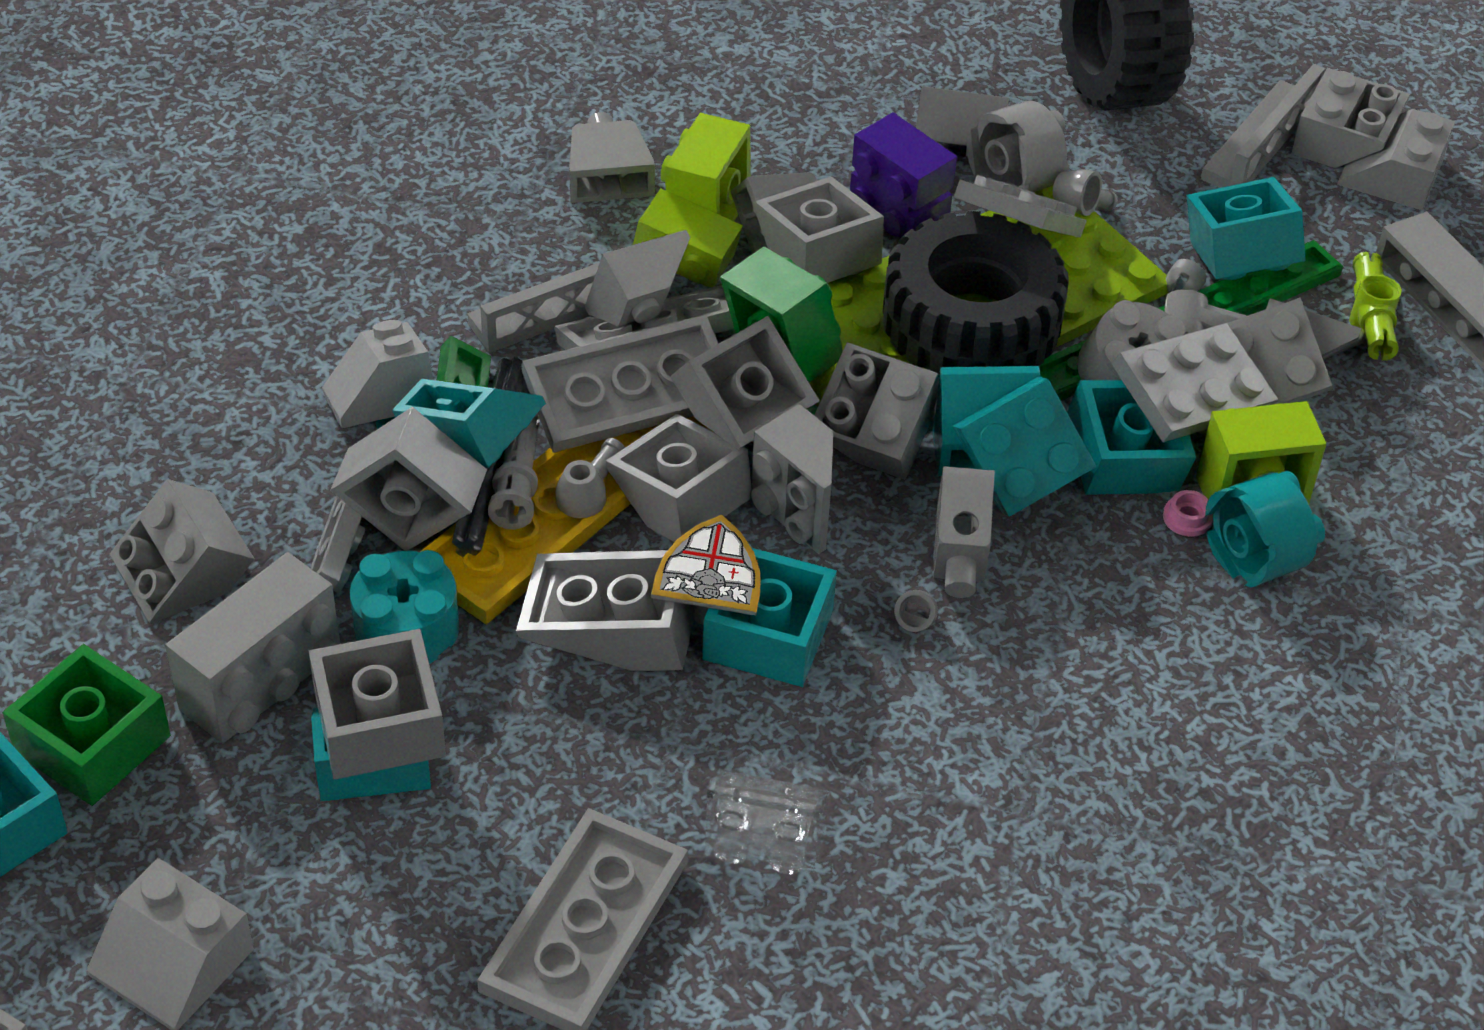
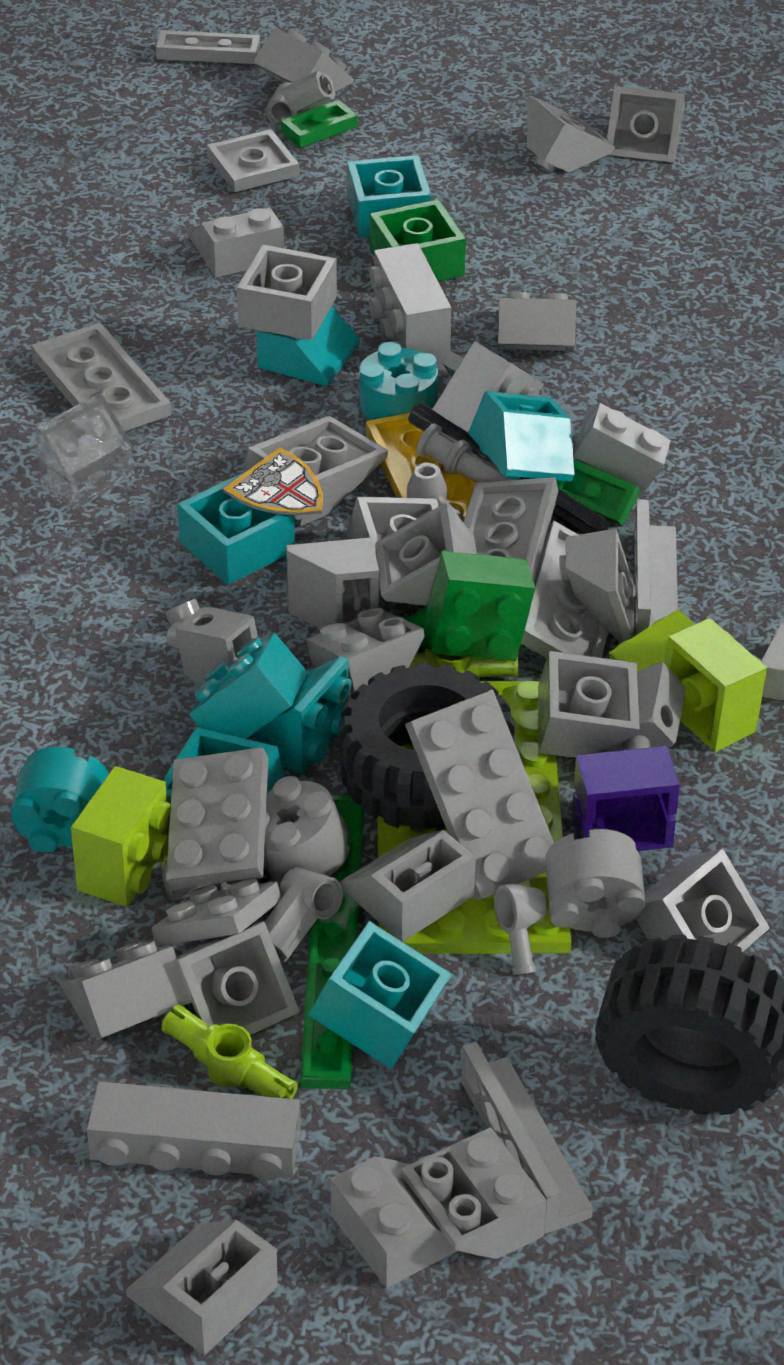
camera: 125 degrees right, 5 degrees down
none -> light grey slope [59,941,192,1038]
none -> light grey slope [340,830,476,942]

